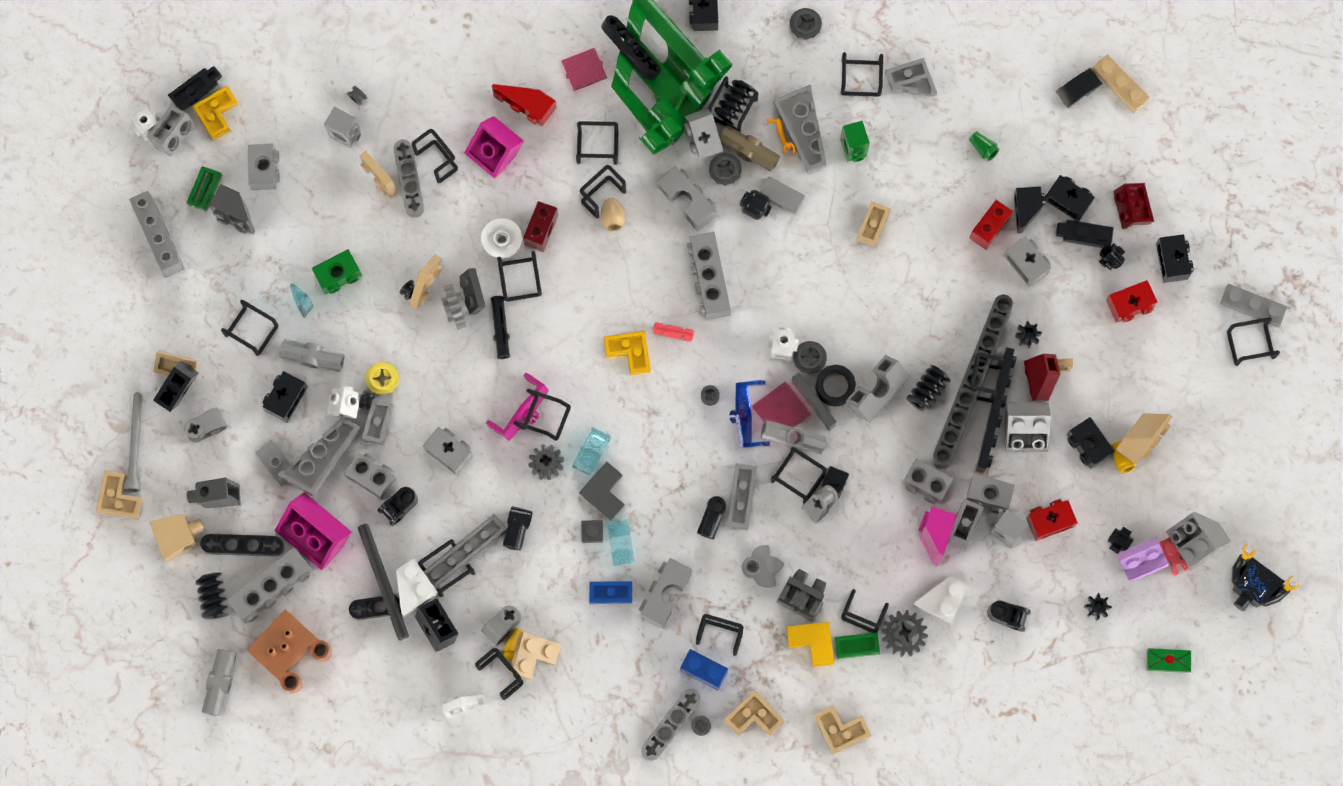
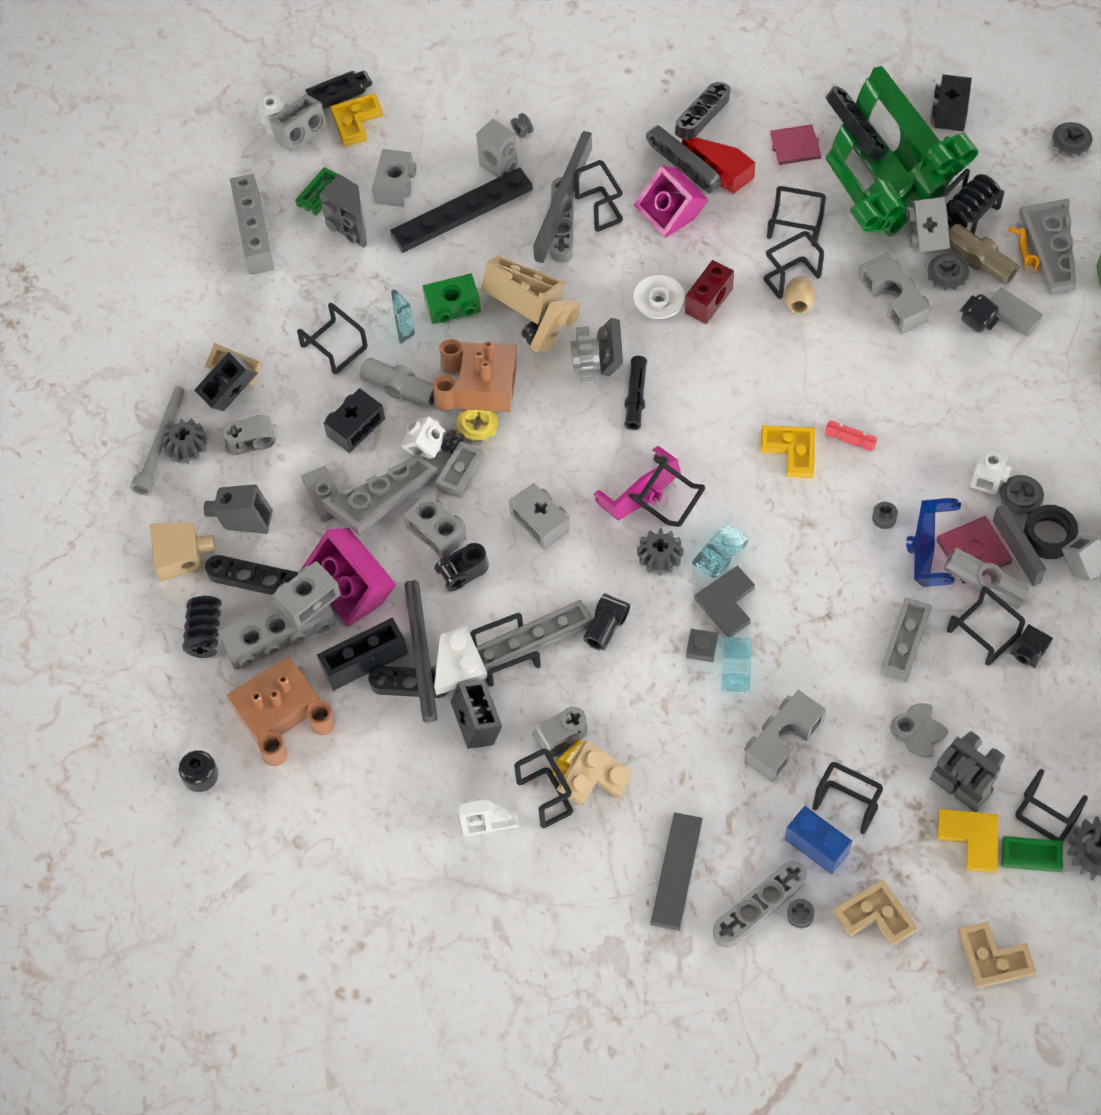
camera: 15 degrees right, 15 degrees down
tan plate [96,471,143,520] -> none
light grey piece [202,649,237,717] -> none
tan plate [359,150,397,198] -> none
black piece [497,251,542,302] -> none
blue plate [589,581,632,604] -> none
light grey brick [687,232,731,320] -> none
black piece [697,496,726,540] -> none
light grey piece [801,485,838,523] -> none
none -> dark grey gear [162,418,208,464]
none -> black head [178,750,219,792]
none -> light grey brick [273,561,341,629]
none -> black brick [317,617,408,691]
none -> black plate [390,167,533,253]
none -> nougat piece [433,339,517,412]
none -> tan wedge [481,255,566,324]
none -> dark grey tile [533,131,592,263]
none -> dark grey beam [646,125,722,193]
none -> dark grey tile [651,812,703,931]
none -> black beam [675,82,731,139]

